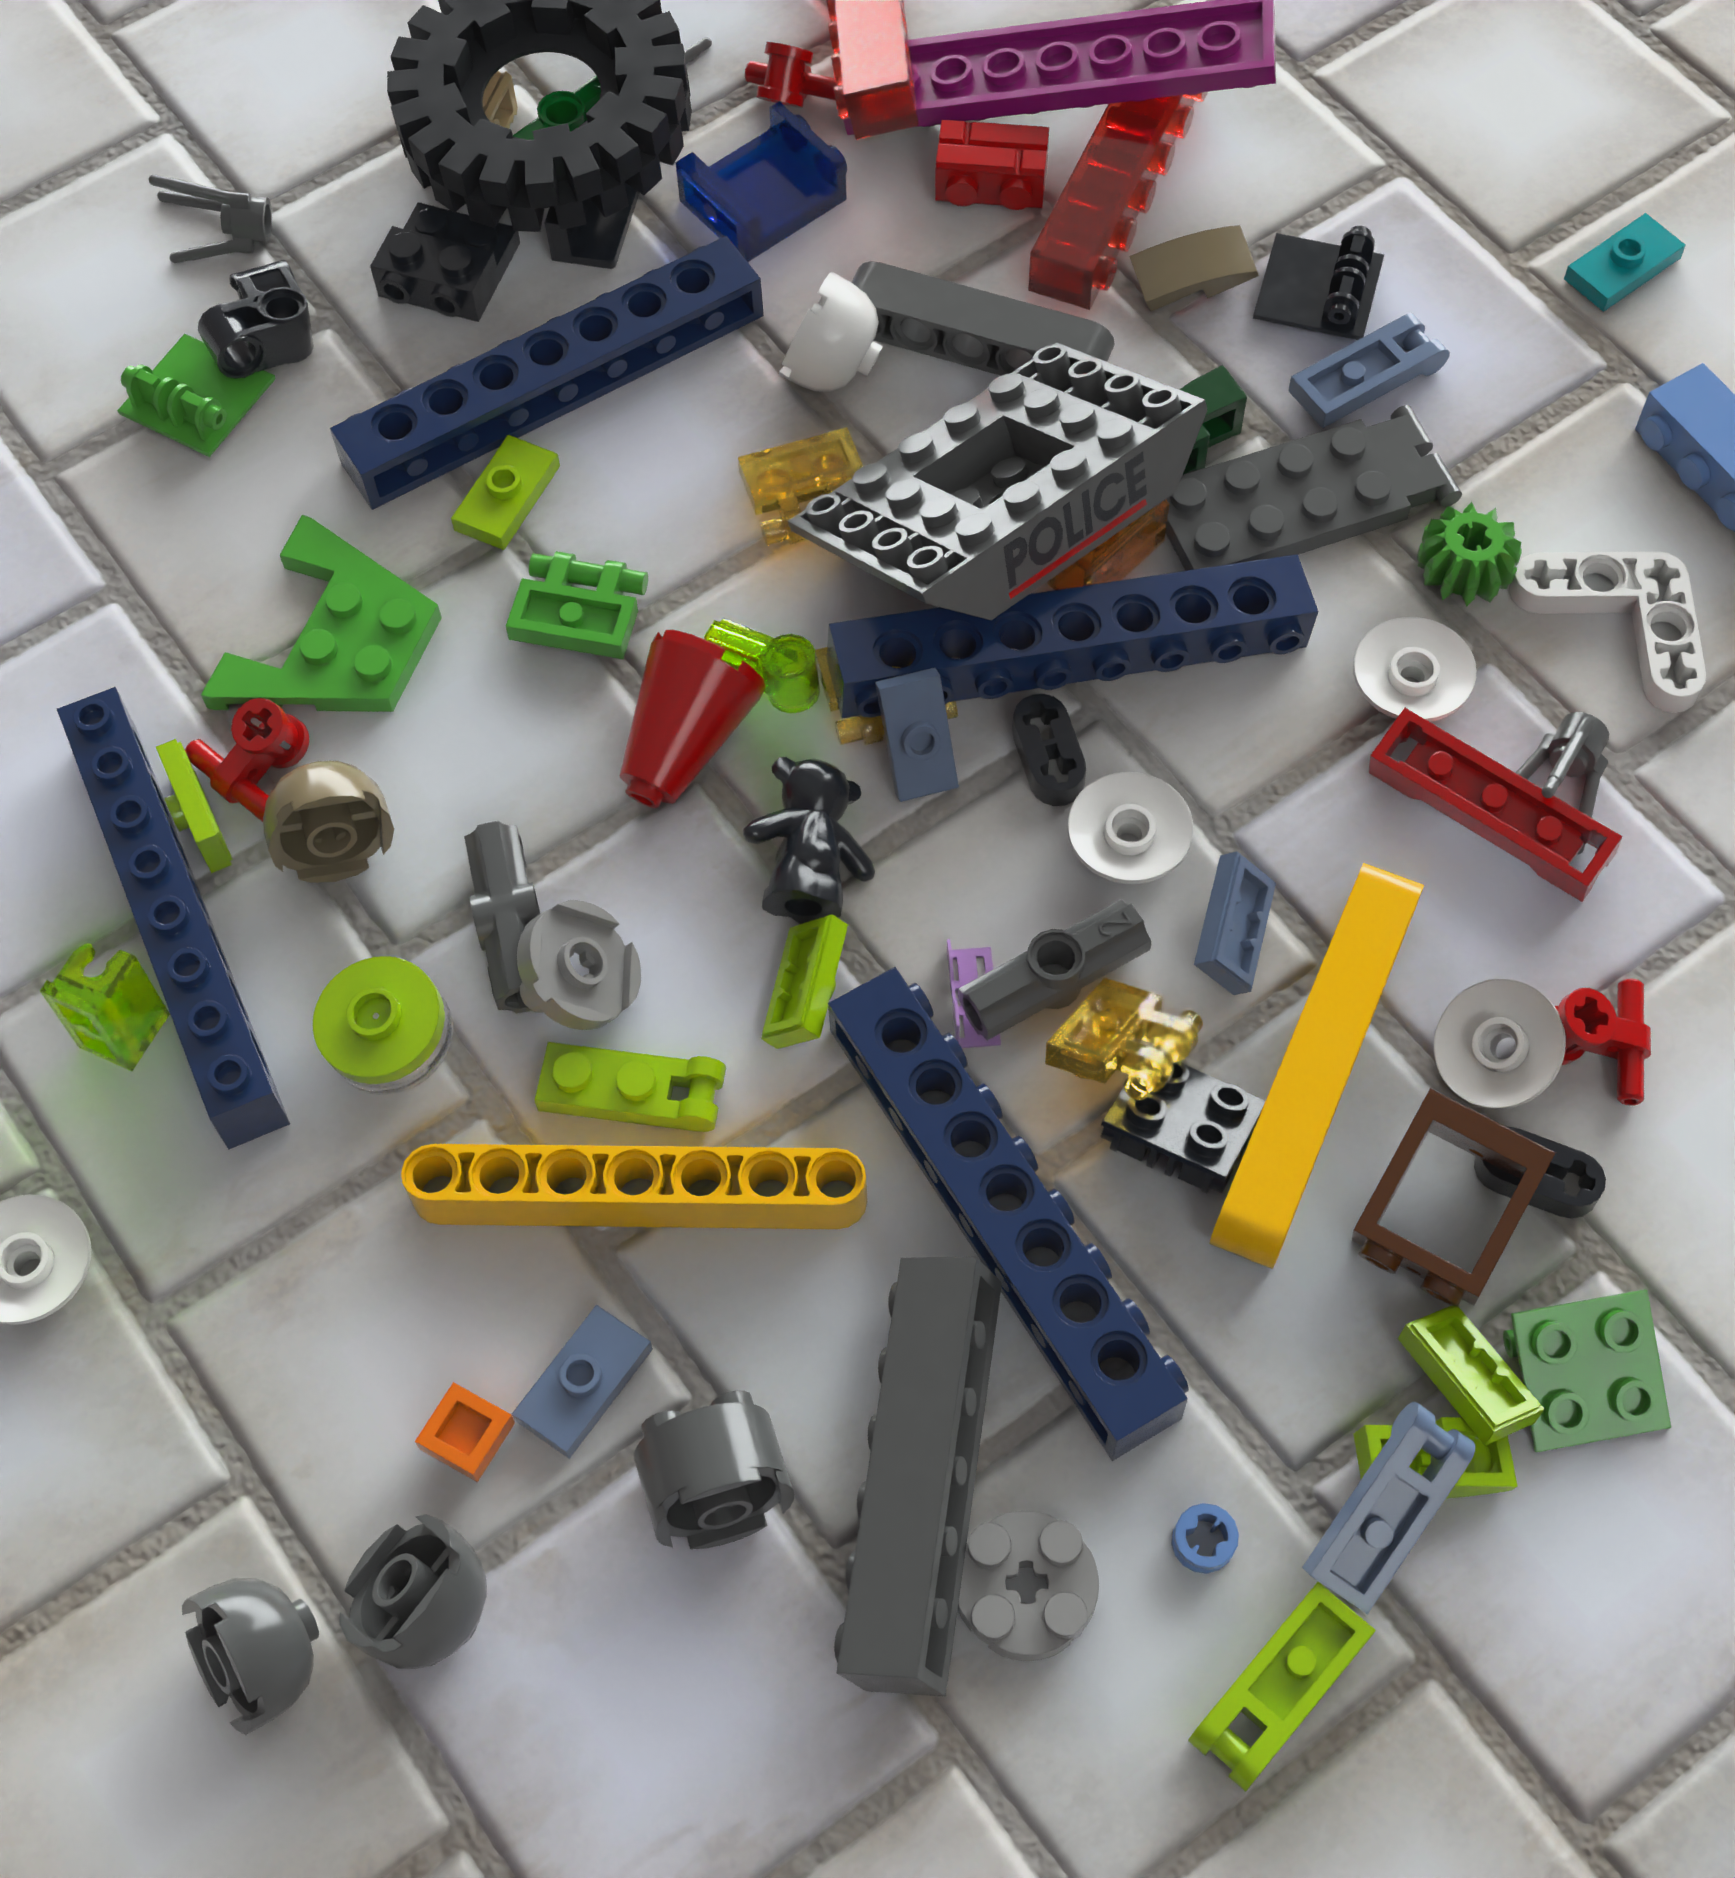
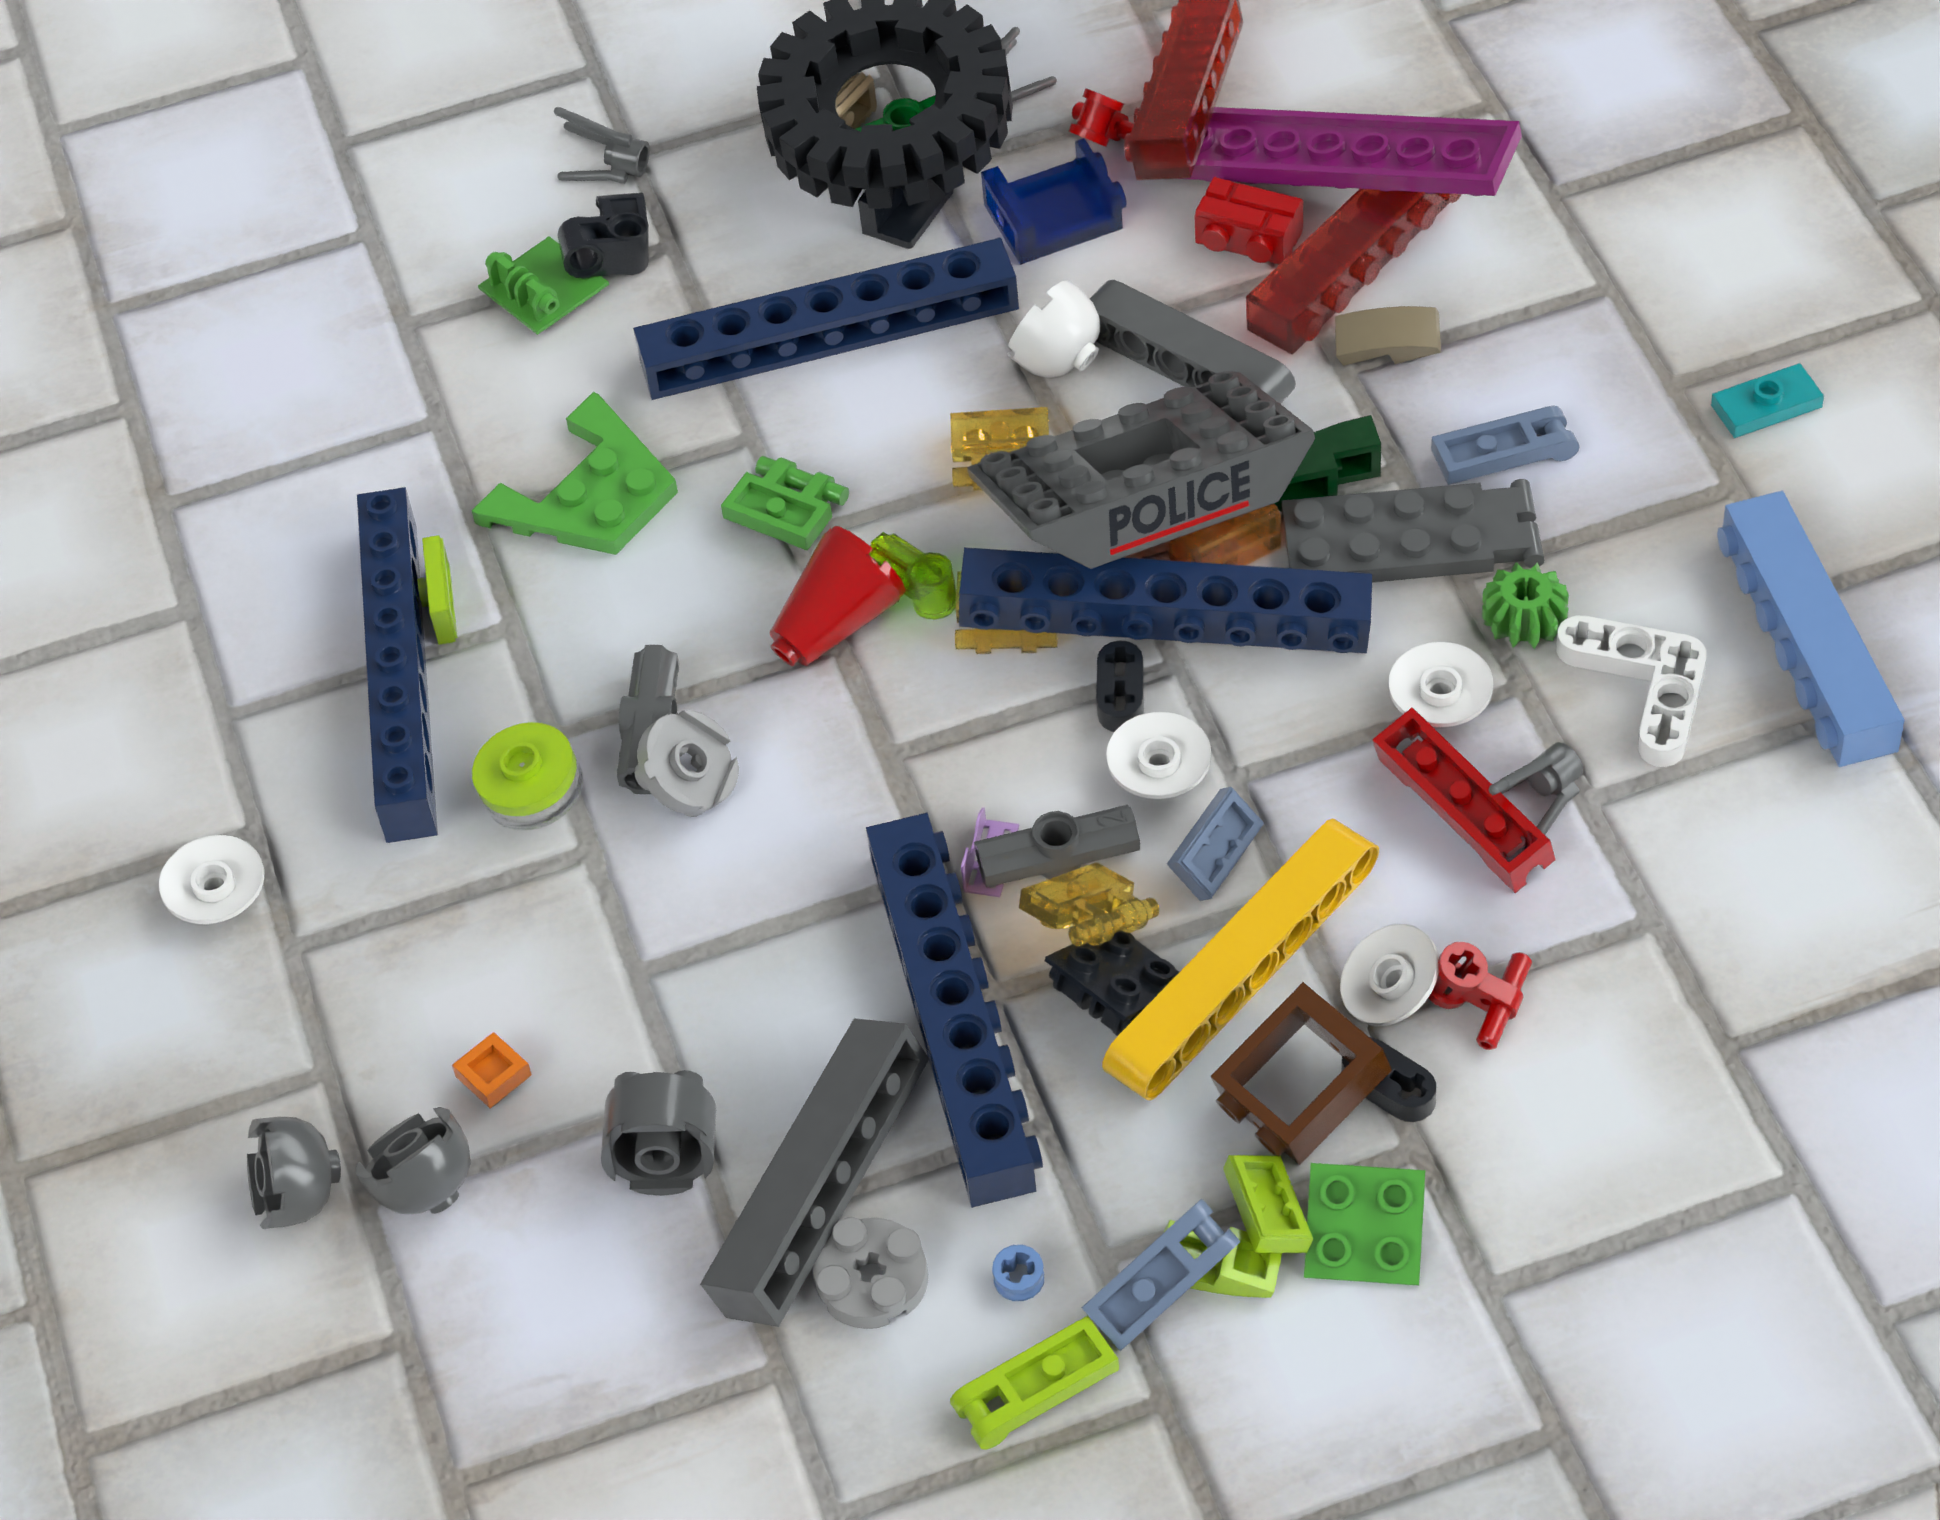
camera: 20 degrees right, 10 degrees down
clear neon green hinge [40,943,170,1071] -> none
red piece [185,698,309,822] -> none
dark tan cylinder [263,761,395,883] -> none
black plate [370,202,520,322] -> none
yellow beam [401,1144,868,1229] -> none
lime plate [451,435,560,550] -> none
sand blue plate [512,1305,653,1459] -> none
lime plate [534,1042,726,1132] -> none
black piece [743,757,875,924] -> none
lime plate [761,914,848,1049] -> none
sand blue plate [875,668,959,802] -> none
black hinge [1253,226,1385,340] -> none

